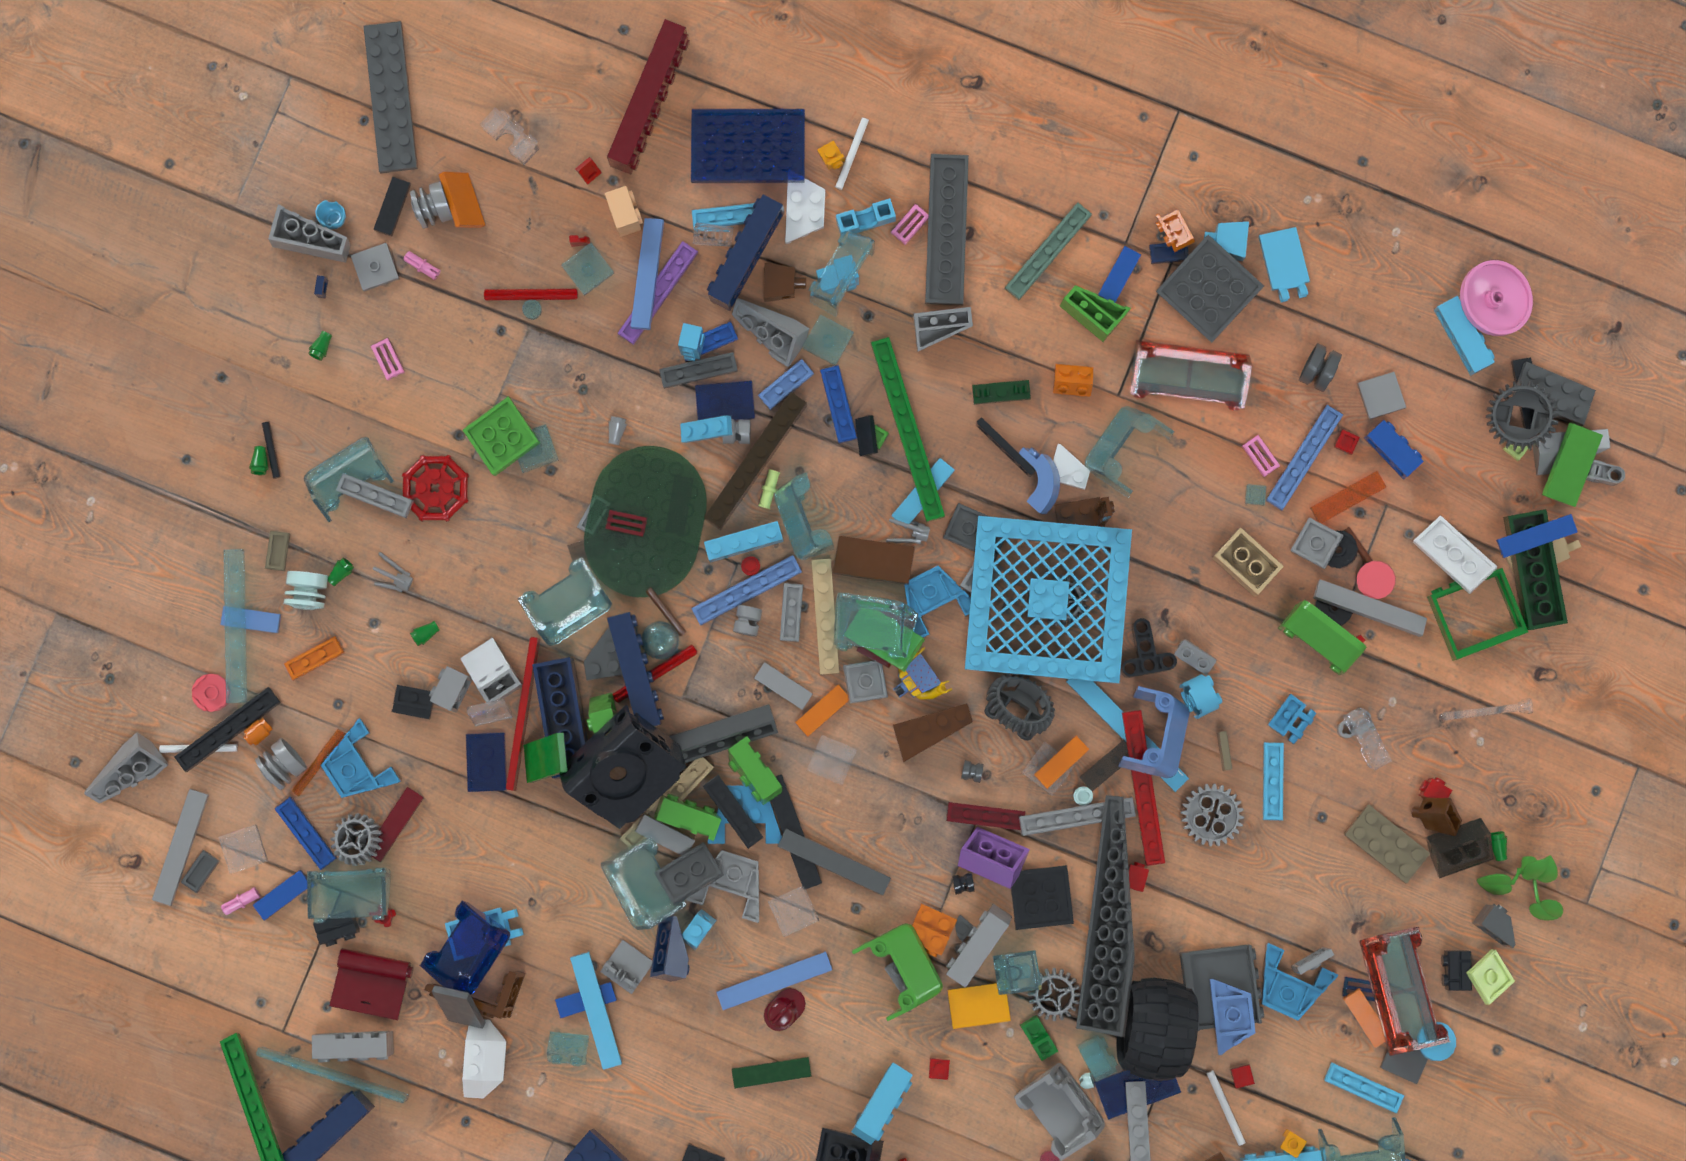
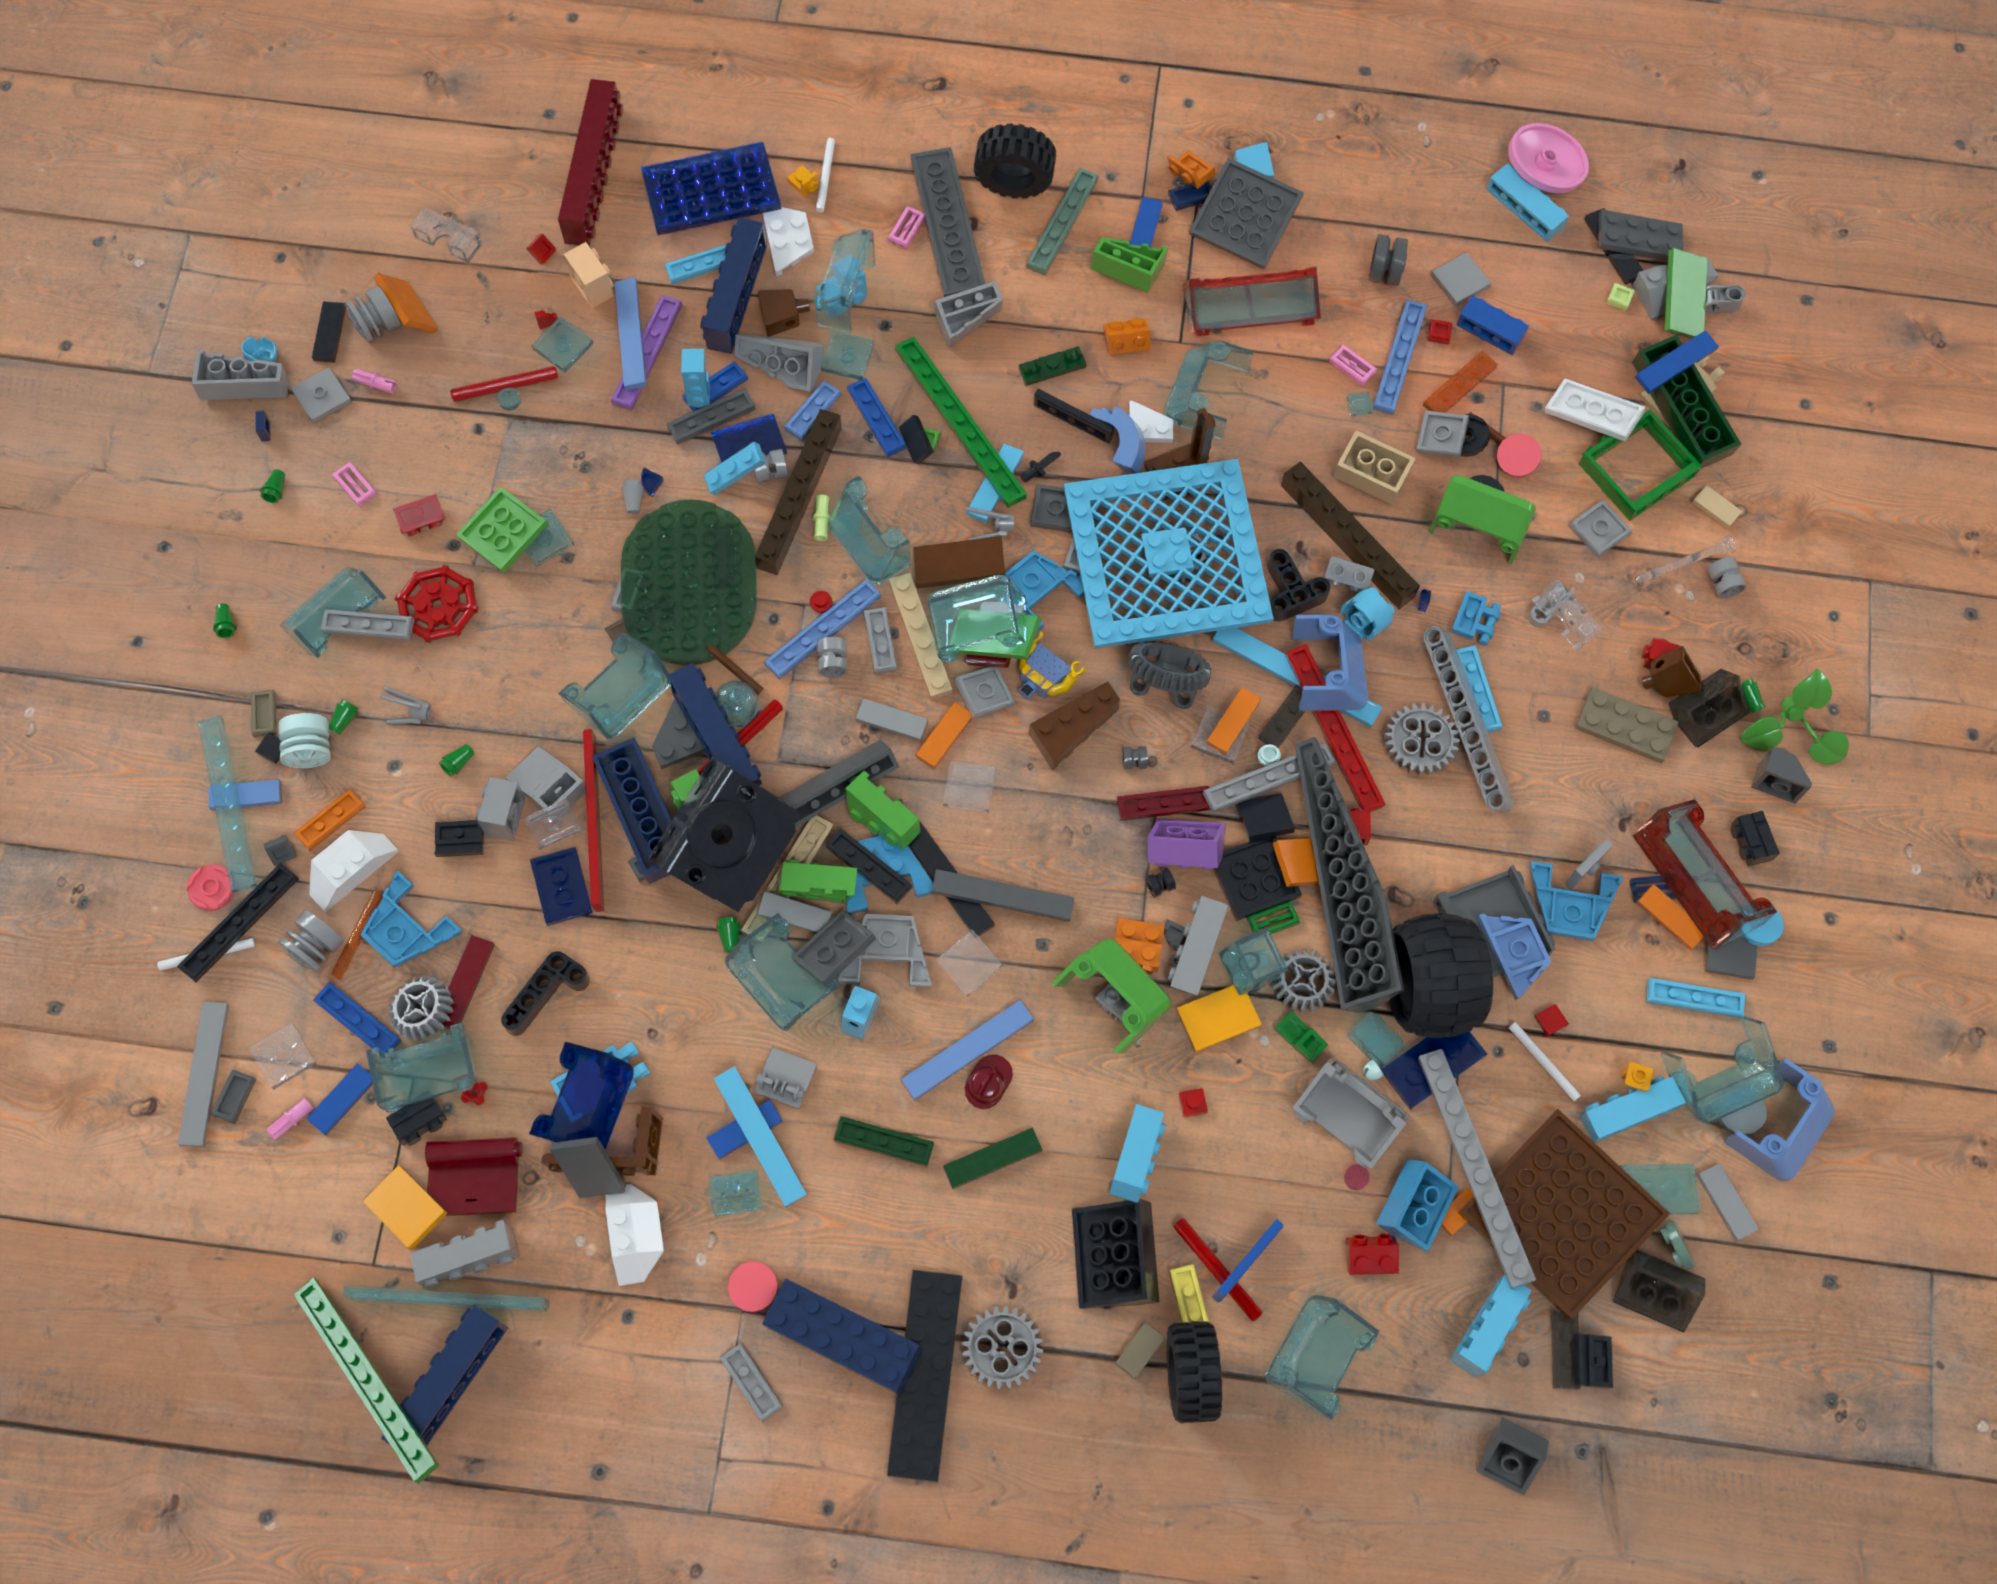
camera: 20 degrees left, 15 degrees down
light grey wedge [84,732,168,804] -> none
orange brick [243,718,273,746] -> none
black bar [262,422,281,479] -> none
dark grey plate [363,21,418,174] -> none
green tile [523,733,567,783] -> none
dark red tile [605,510,648,537] -> none
slope [650,916,690,982] -> none
clear slope [693,222,734,247] -> none
medium azure brick [704,521,784,563] -> none
medium azure arch [836,199,896,238] -> none
dark tan tile [1217,731,1232,771] -> none
medium azure tile [1258,227,1310,302] -> none
light grey tile [1313,579,1427,637] -> none
yellowish green tile [1466,949,1515,1005] -> none
dark grey piece [1486,380,1559,452] -> none
none -> black tile [255,733,281,764]
none -> dark grey tile [264,835,296,866]
none -> white wedge [309,830,399,913]
none -> light orange tile [363,1165,448,1251]
none -> red bracket [393,494,446,537]
none -> black beam [501,951,590,1036]
none -> clear blue tile [641,468,664,497]
none -> green cone [716,917,740,953]
none -> coral tile [728,1261,778,1313]
none -> dark green tile [833,1116,934,1167]
none -> black tyre [973,123,1057,199]
none -> black piece [1021,452,1061,483]
none -> black tile [1237,793,1295,841]
none -> green tile [1247,901,1300,940]
none -> orange tile [1273,838,1319,887]
none -> dark brown brick [1281,461,1420,610]
none -> clear blue tile [1417,589,1431,612]
none -> light grey beam [1424,626,1514,813]
none -> light grey tile [1568,500,1632,558]
none -> tan tile [1692,485,1743,529]
none -> light grey wheel [1707,557,1747,598]

